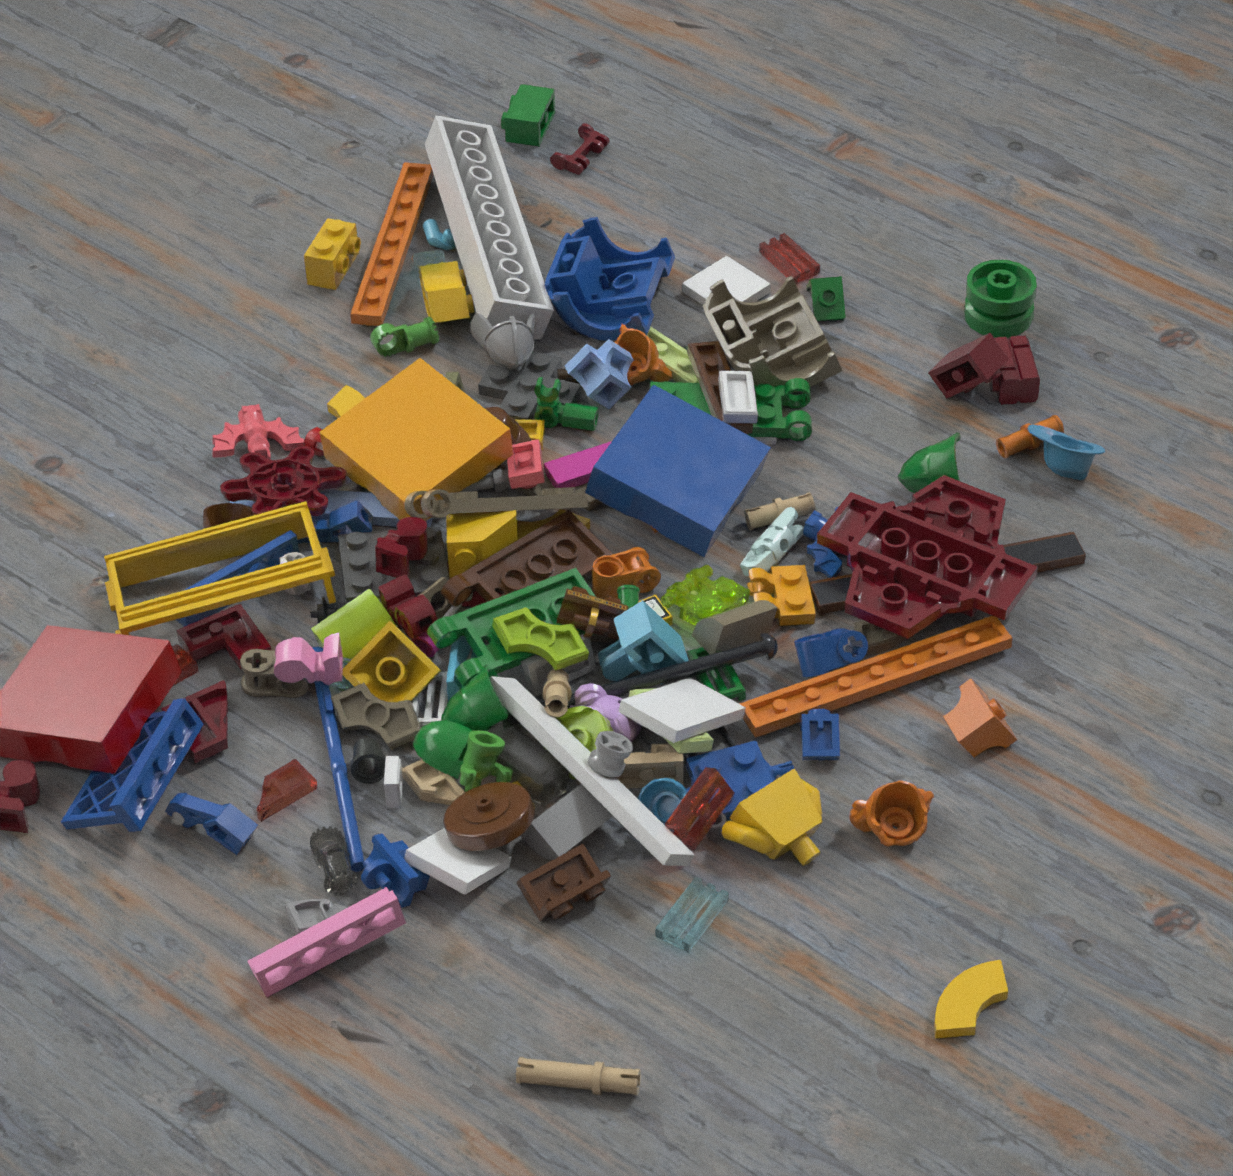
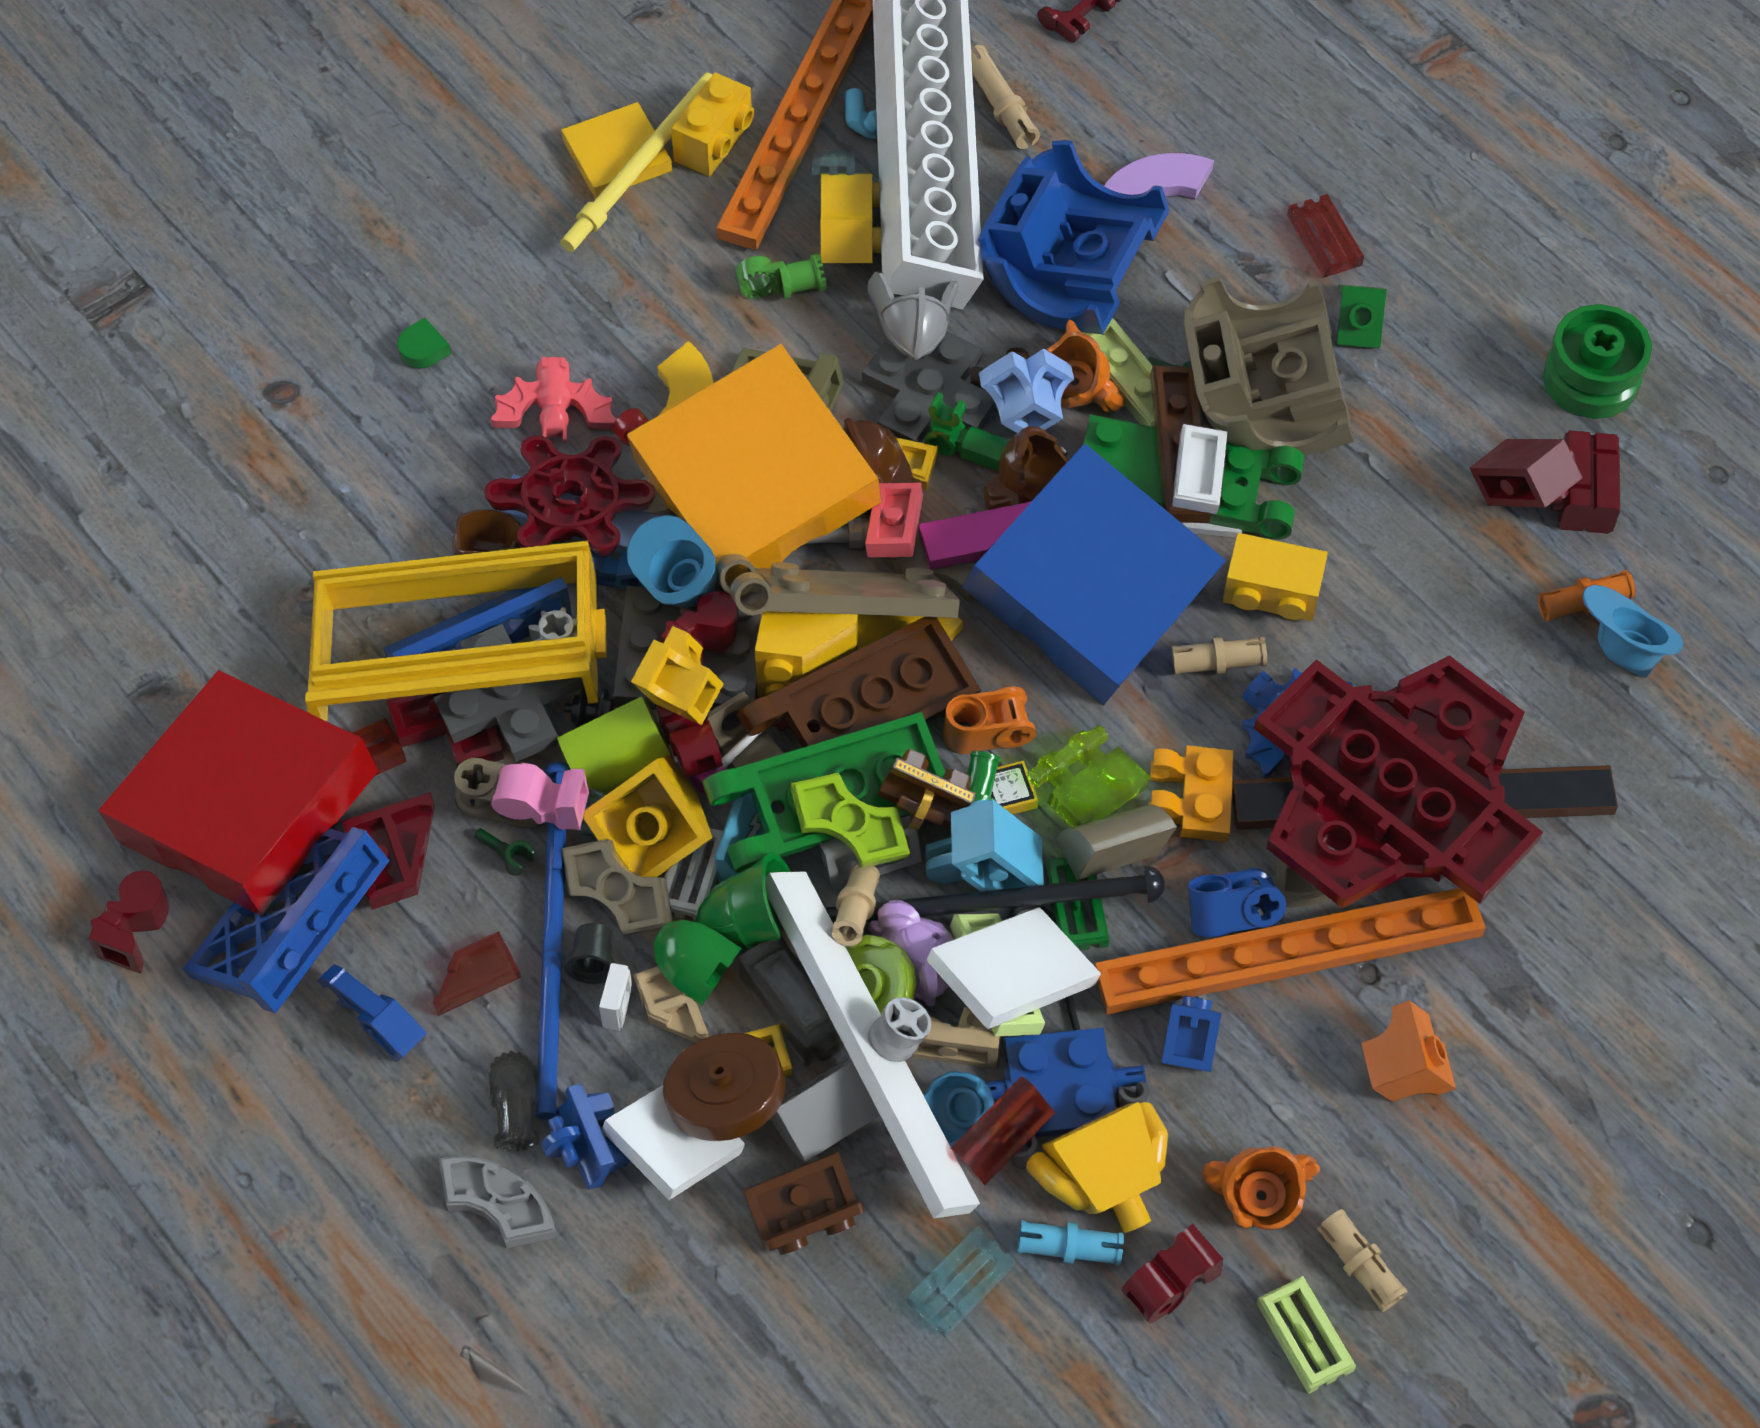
camera: 10 degrees right, 15 degrees up
bright pink fence [247,887,406,997] -> none
bright green piece [459,730,513,792] -> none
white tile [682,256,771,304] -> none
light aqua hinge [740,506,804,576] -> none
green helmet [898,432,961,493] -> none
none -> green tile [397,317,451,369]
none -> dark grey plate [433,624,584,762]
none -> dark green hand [474,828,534,876]
none -> light yellow bar [560,72,712,252]
none -> yellow tile [561,102,672,199]
none -> dark azure piece [627,515,717,608]
none -> yellow brick [631,626,724,726]
none -> tan pin [971,45,1040,149]
none -> reddish brown hair [984,426,1068,510]
none -> medium azure pin [1017,1220,1124,1266]
none -> lavender tile [1104,153,1214,199]
none -> dark red leg [1121,1223,1223,1324]
none -> yellow brick [1223,533,1328,622]
none -> yellowish green tile [1256,1276,1356,1394]
none -> tan pin [1317,1209,1408,1312]

